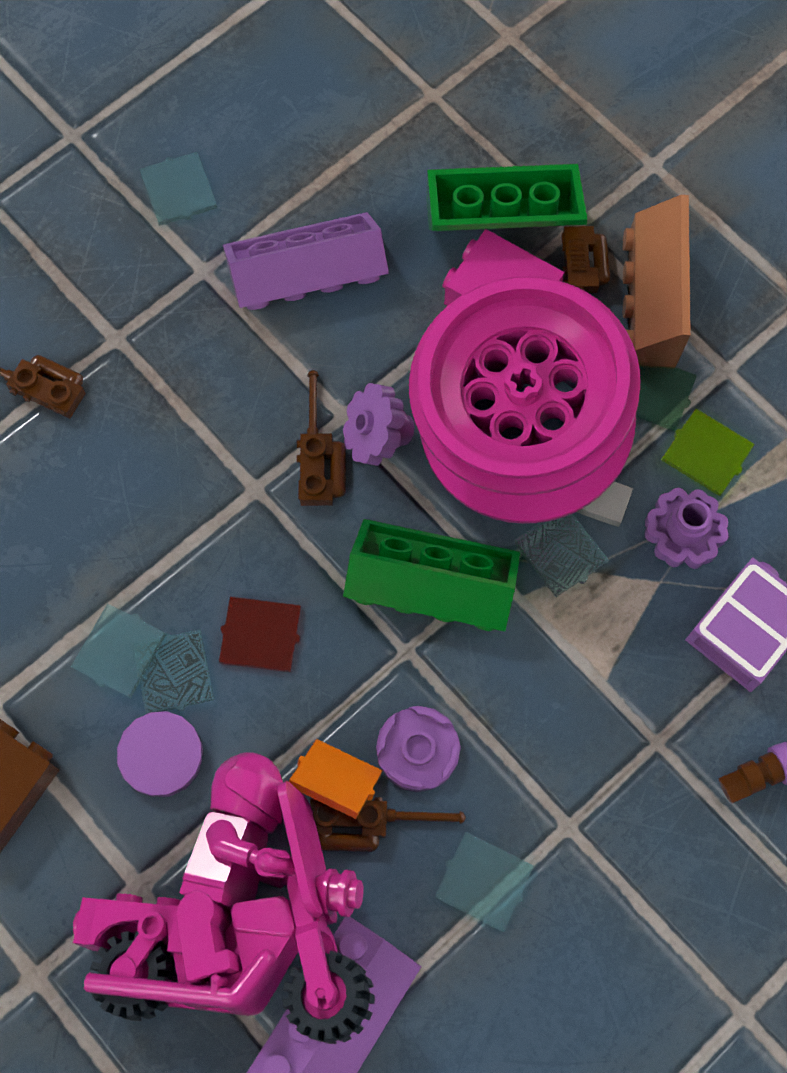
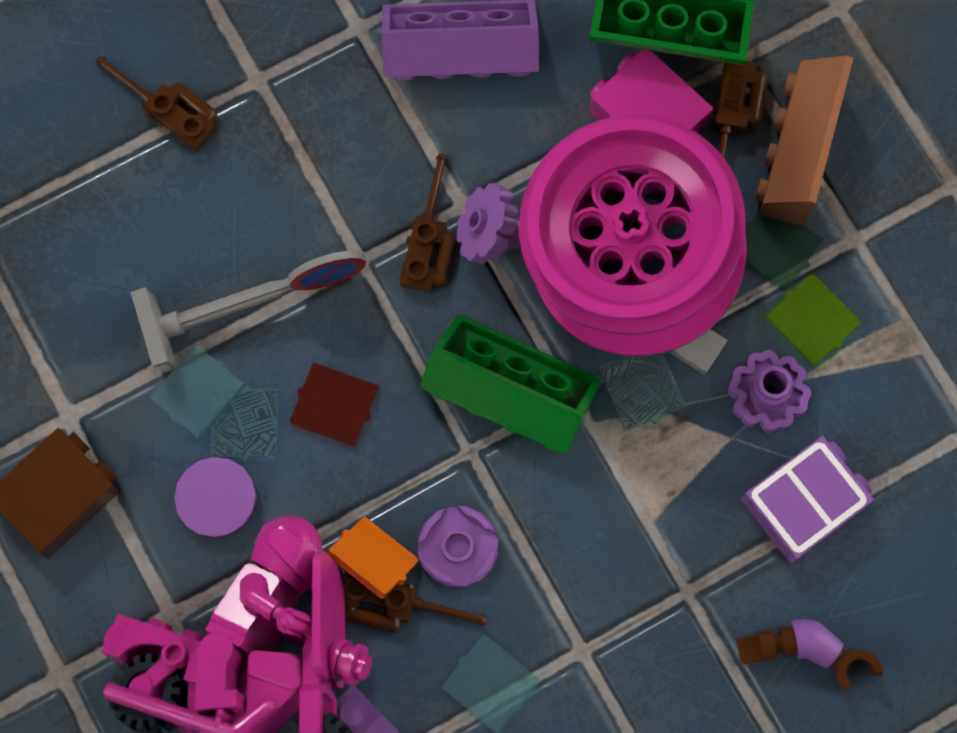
camera: 15 degrees right, 5 degrees up
none -> light grey piece [130,251,366,374]

